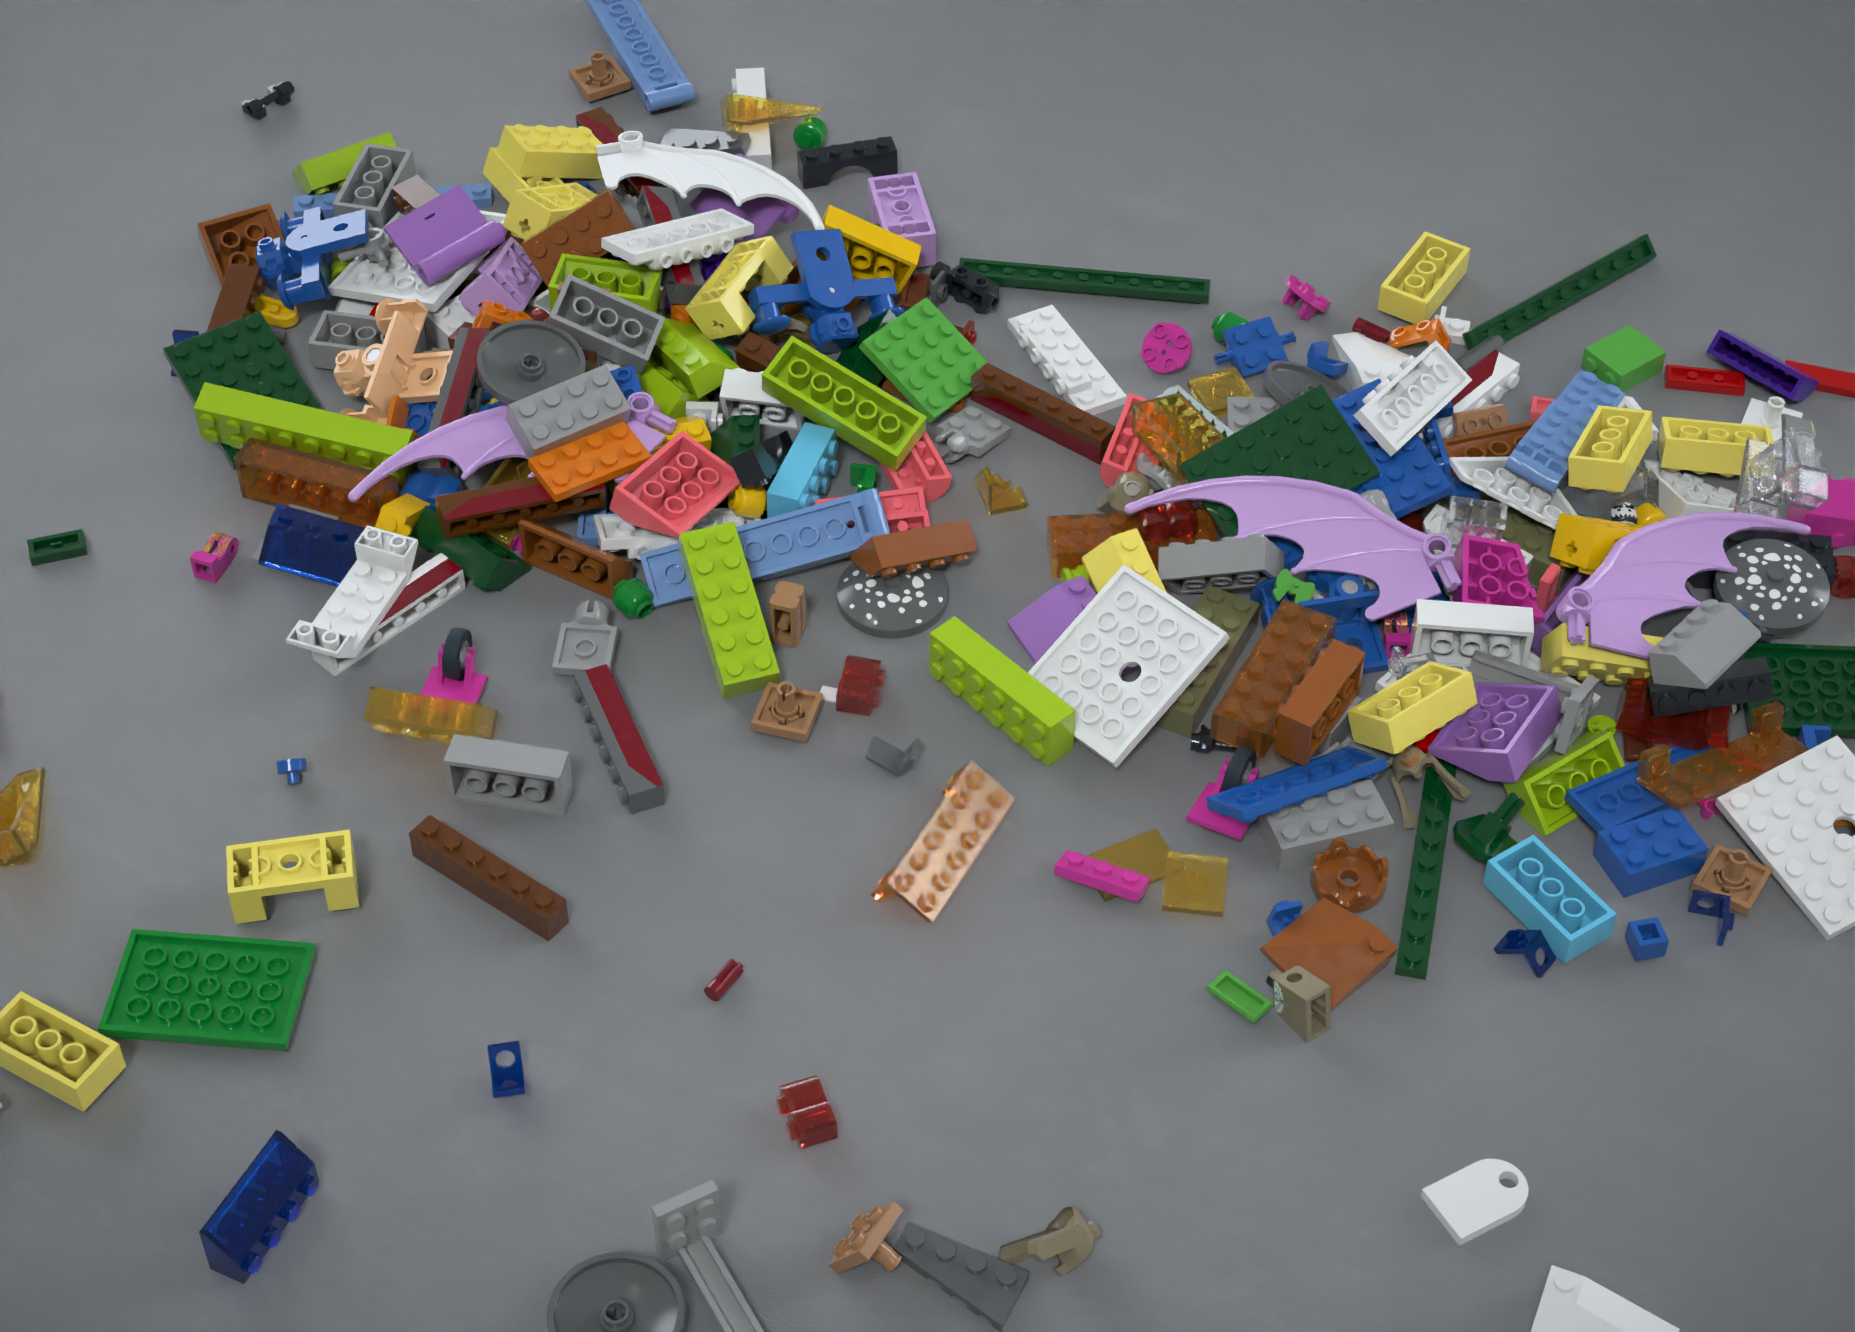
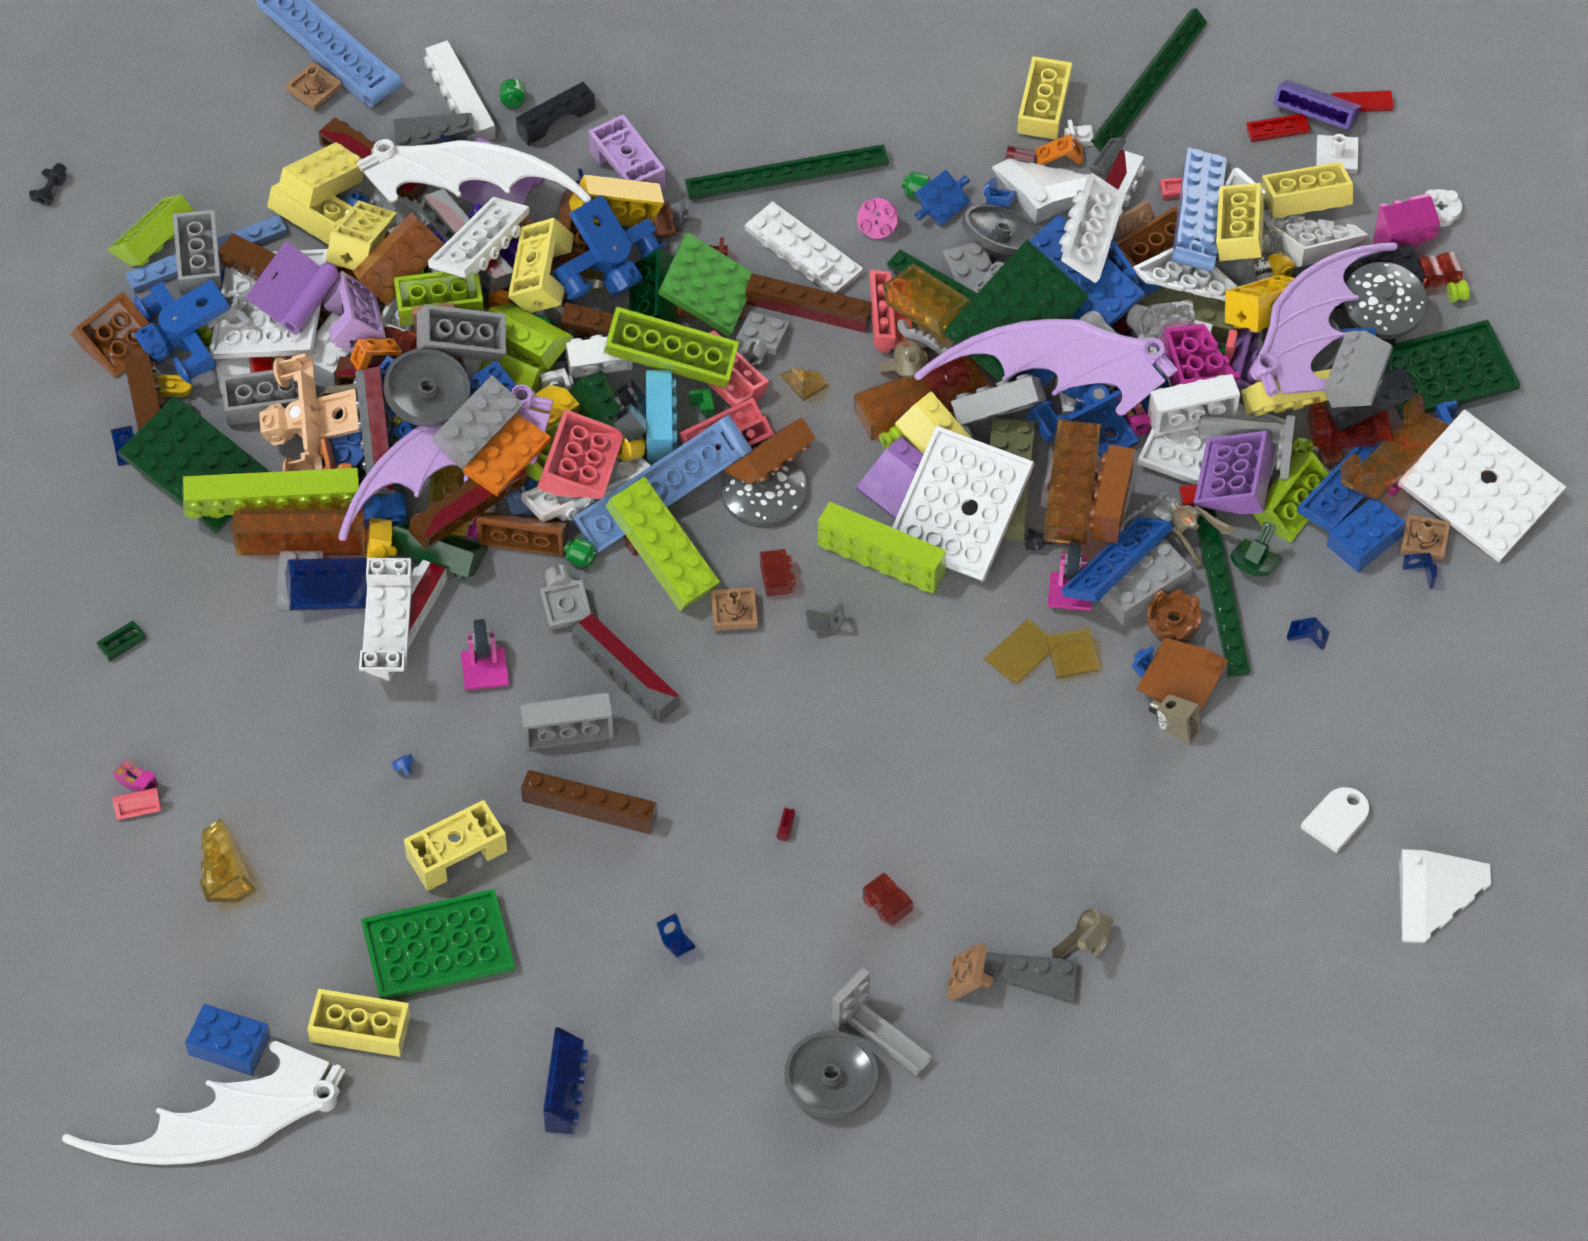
camera: 20 degrees left, 10 degrees up
dark pink leg [190,532,239,583] -> none
clear yellow brick [364,686,498,744] -> none
clear yellow wedge [720,93,824,132] -> none
medium nougat brick [769,581,807,648] -> none
white window [820,685,842,703] -> none
clear orange bracket [870,760,1015,923] -> none
black brick [930,261,1000,314] -> none
dark pink plate [1054,850,1150,903] -> none
clear yellow tile [1187,367,1255,417] -> none
bright green tile [1206,969,1274,1024] -> none
bright green piece [1272,569,1315,611] -> none
dark pink plate [1282,274,1331,321] -> none
light yellow brick [1347,661,1478,754] -> none
clear bracket [1388,646,1436,680] -> none
medium azure brick [1483,835,1617,964] -> none
bright green brick [1581,324,1666,392] -> none
blue plate [1625,917,1669,961] -> none
clear wedge [1734,413,1828,532] -> none

